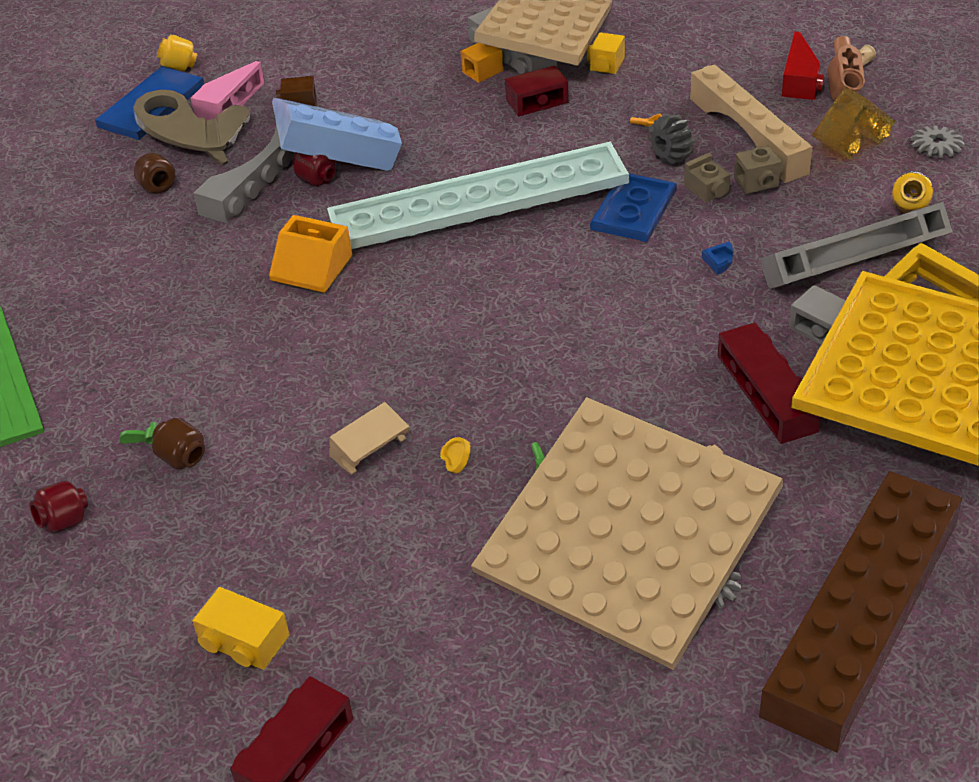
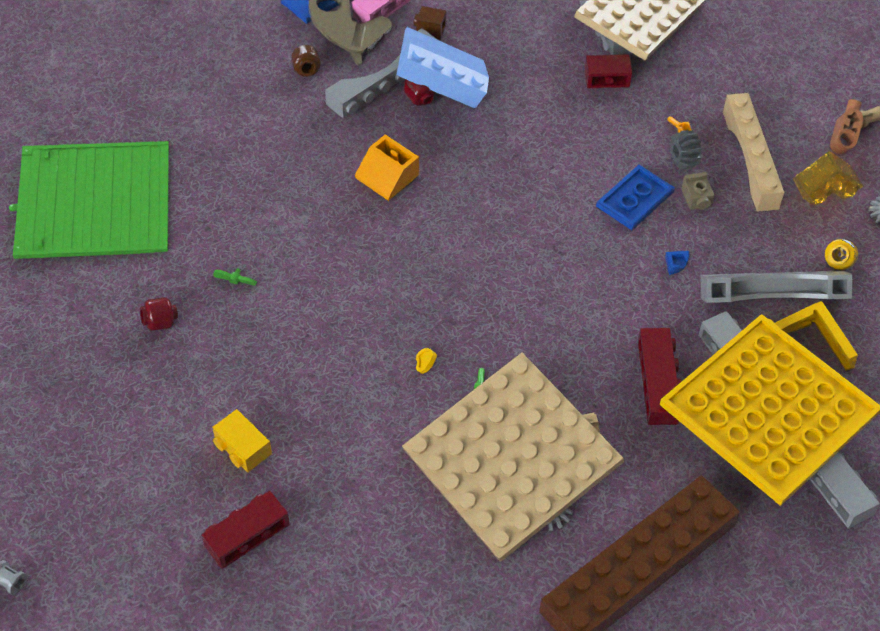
camera: 15 degrees right, 10 degrees up
reddish brown head [152,418,205,469] -> none
light aqua plate [327,141,629,249] -> none
tan hinge [330,402,409,475] -> none
light orange brick [460,43,503,83] -> none
yellow brick [587,32,625,74] -> none
dark tan brick [734,146,783,194] -> none
red slope [781,31,824,100] -> none

